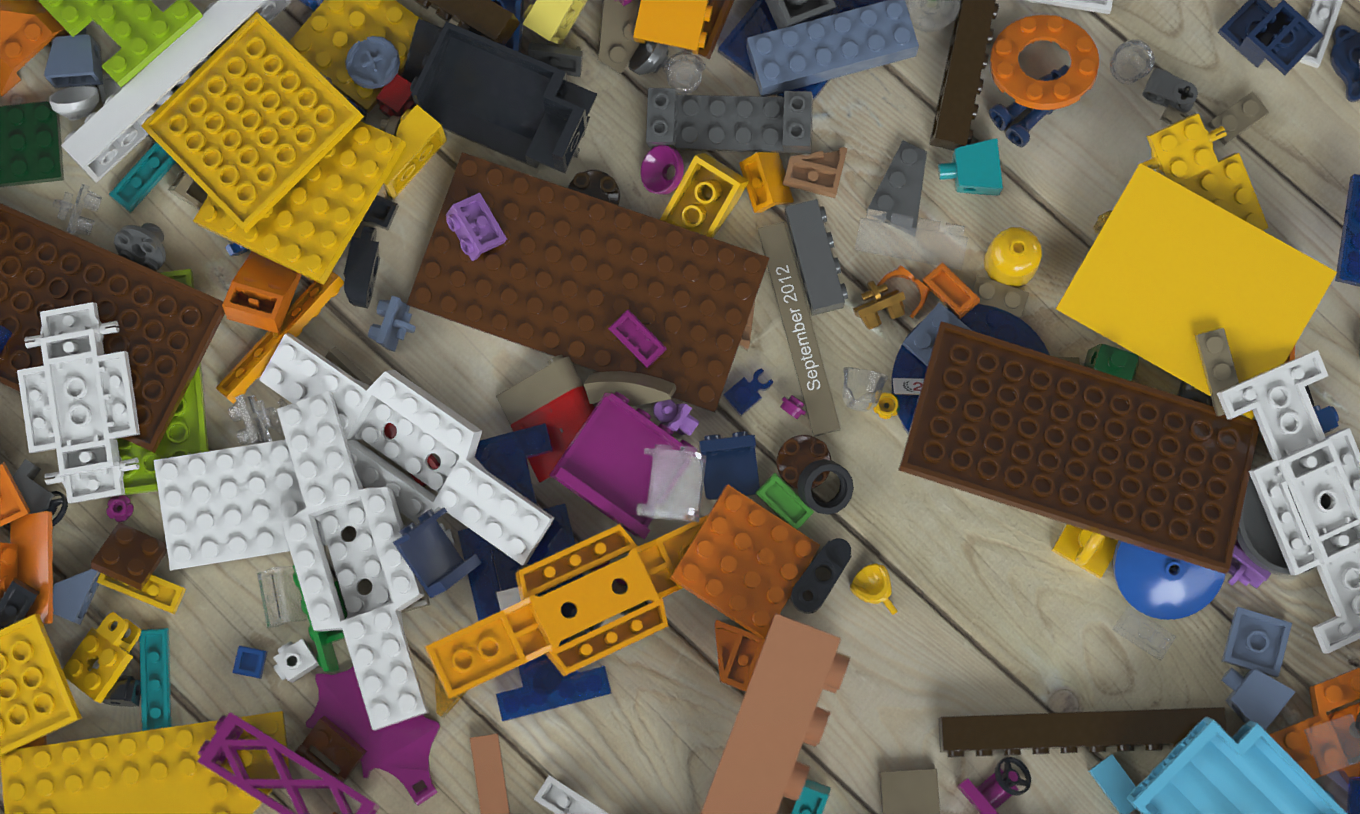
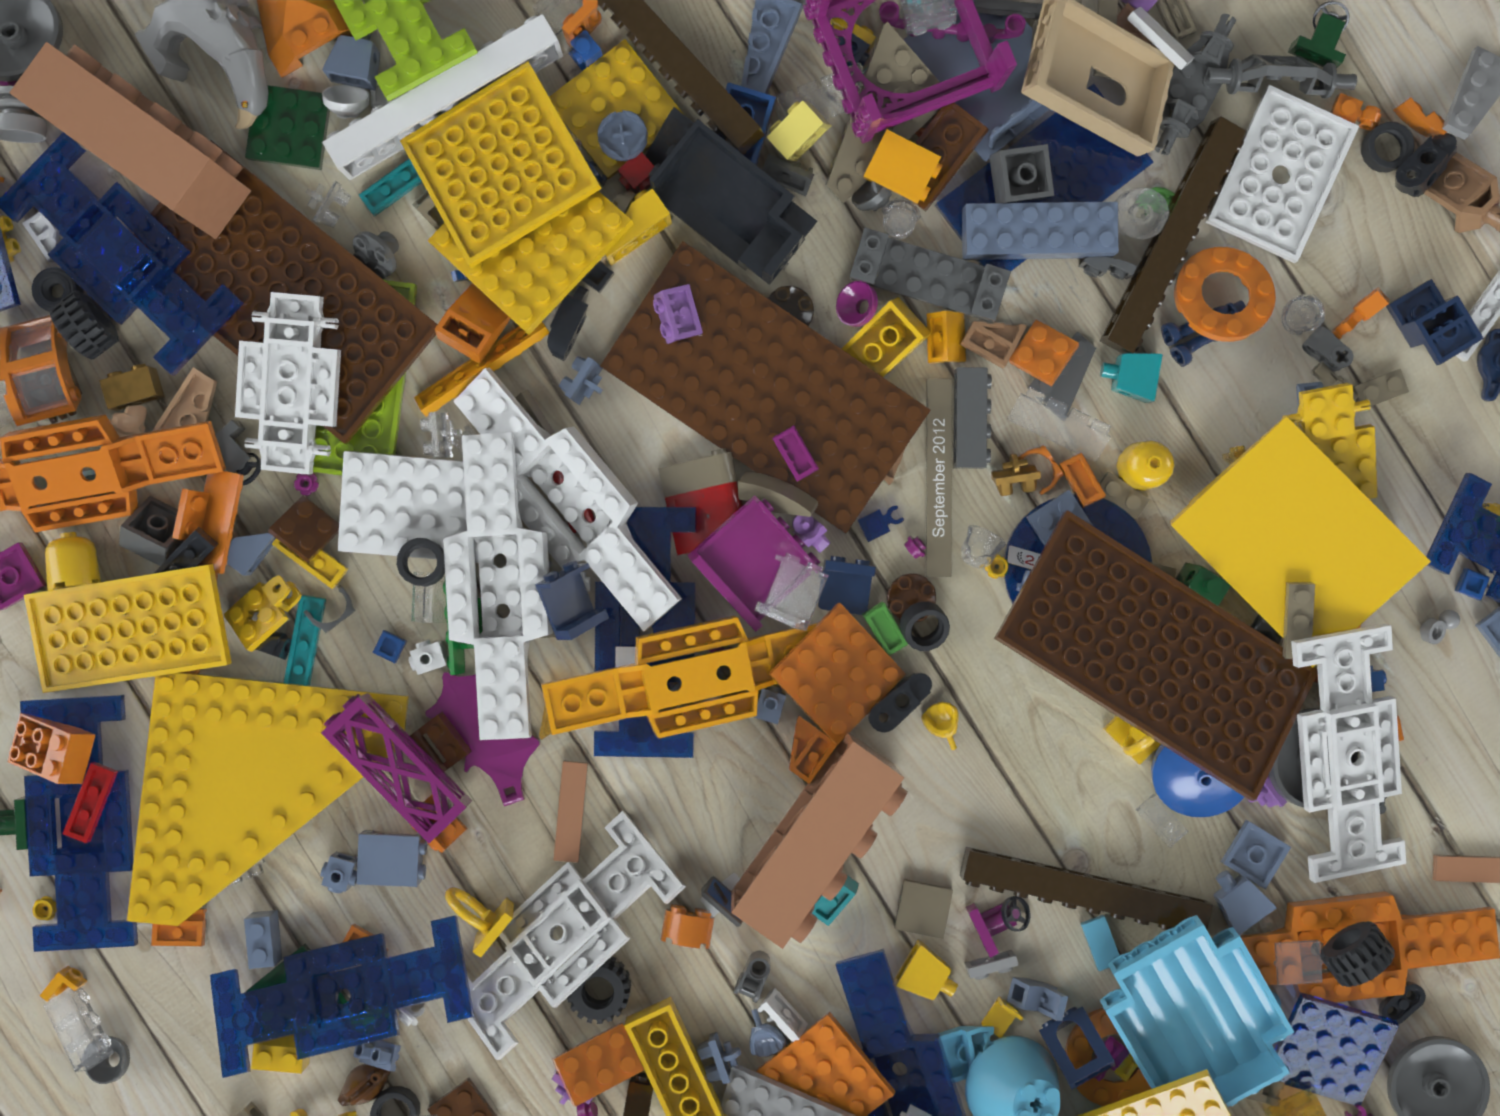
camera: 15 degrees right, 10 degrees up
none -> dark grey cap [303,585,356,633]
none -> black tyre [396,538,445,587]
none -> sand blue brick [754,685,786,725]
none -> orange plate [1009,319,1079,387]
none -> dark grey slope [1079,257,1137,280]
none -> orange piece [1331,287,1390,340]

